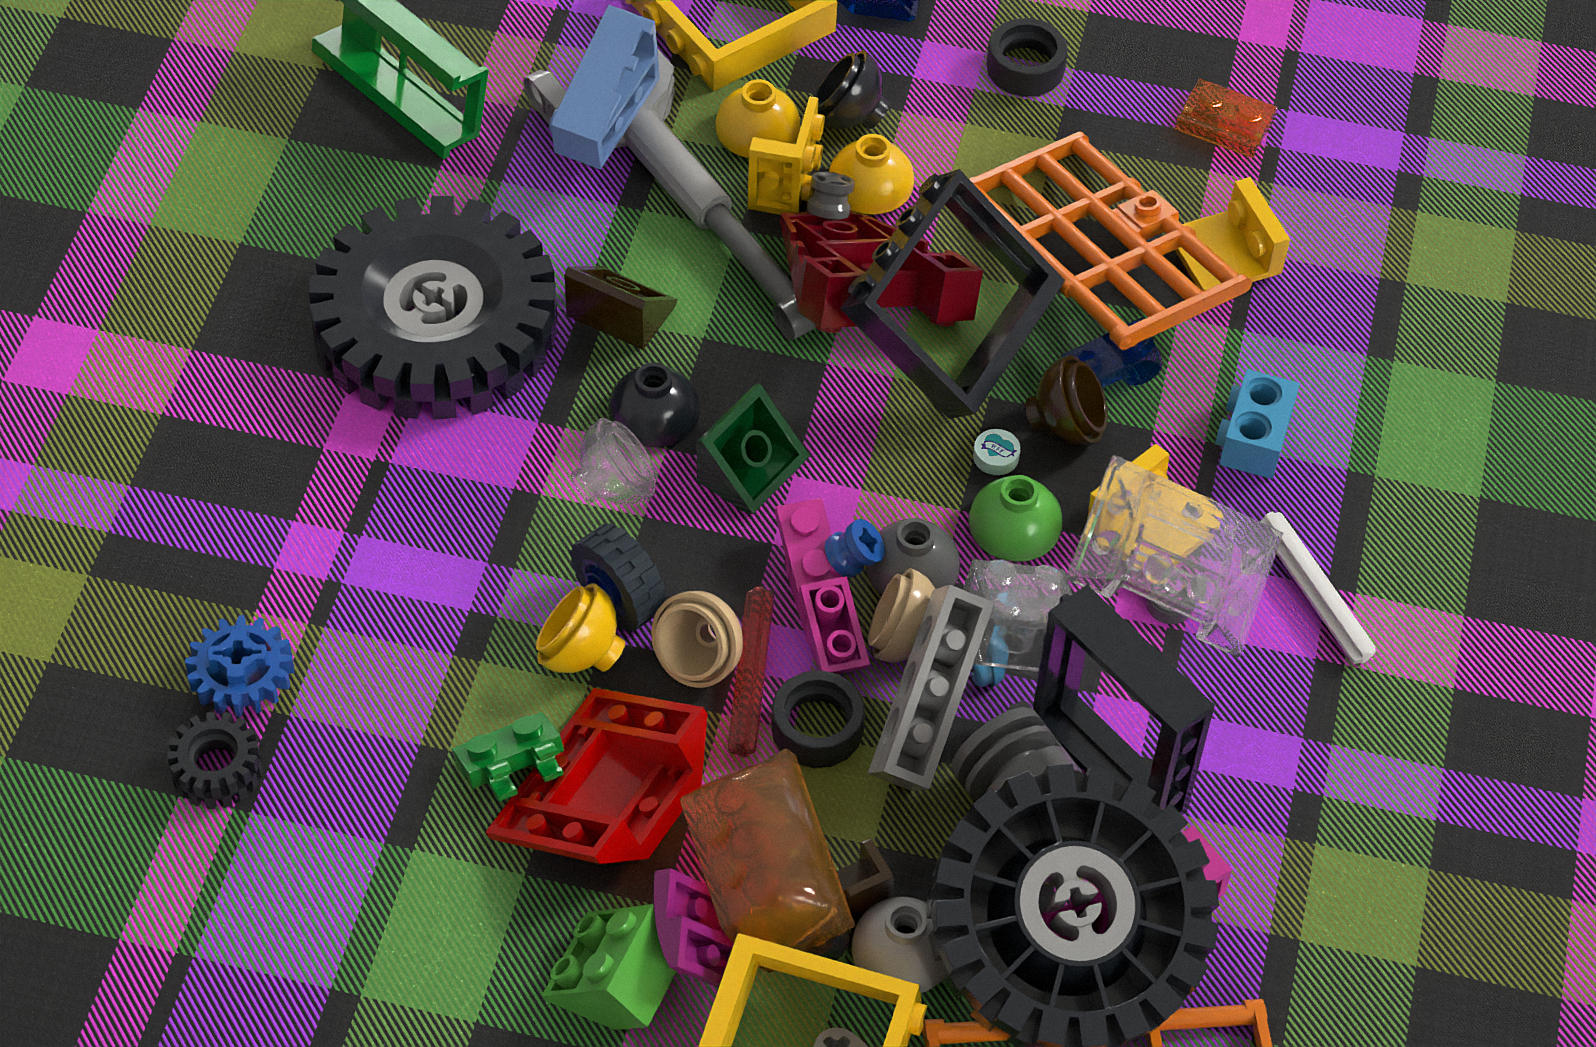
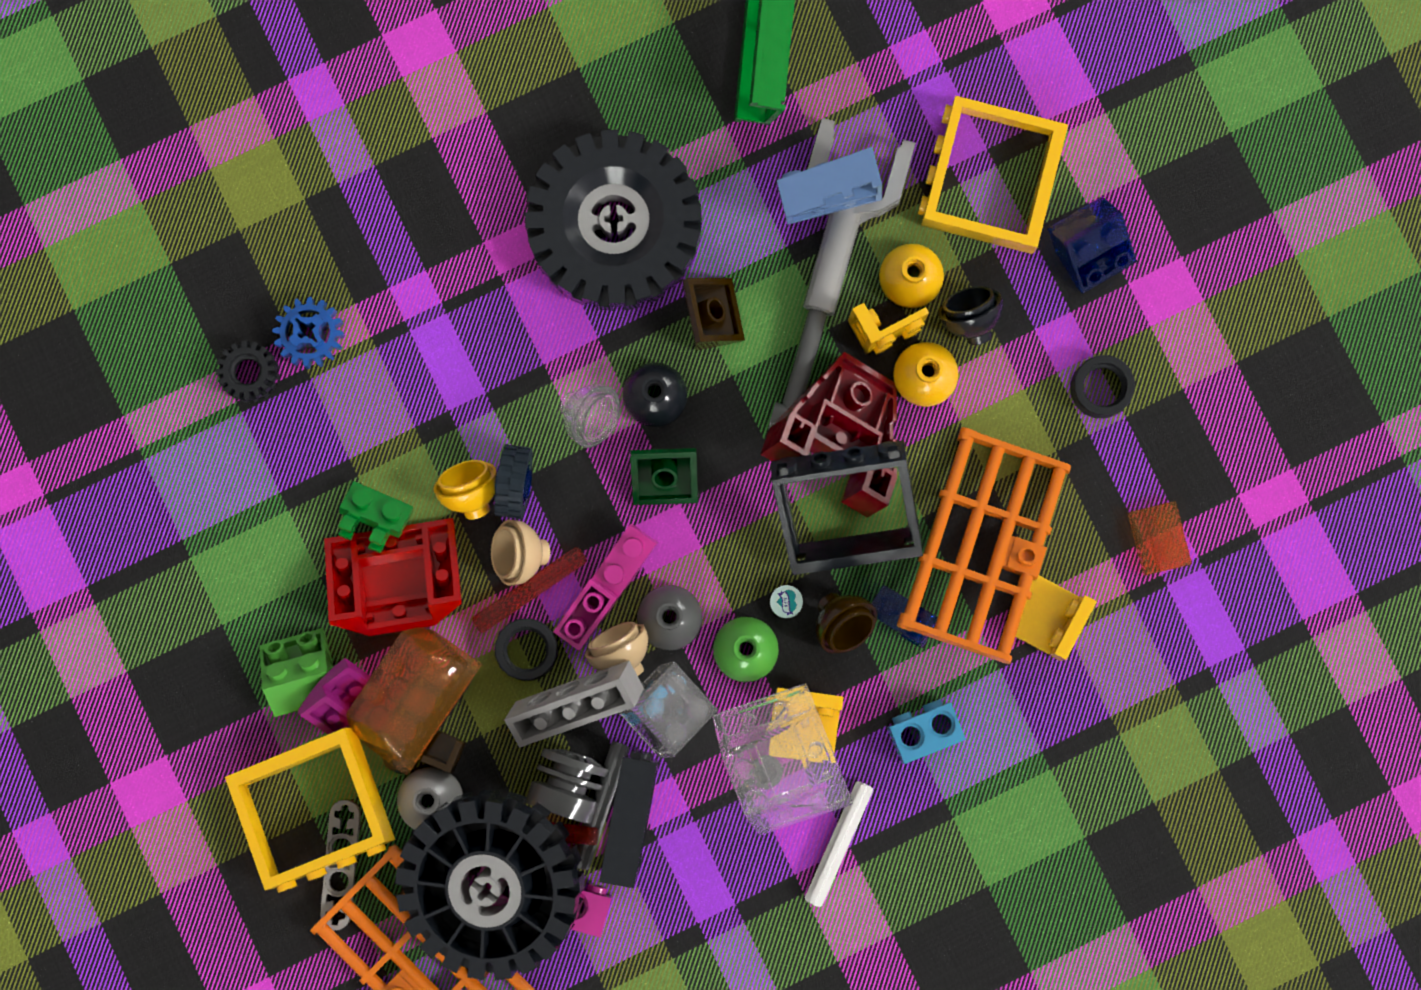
camera: 50 degrees right, 30 degrees up
dark grey wheel [807,172,855,219] -> none
blue wheel [824,519,885,578] -> none

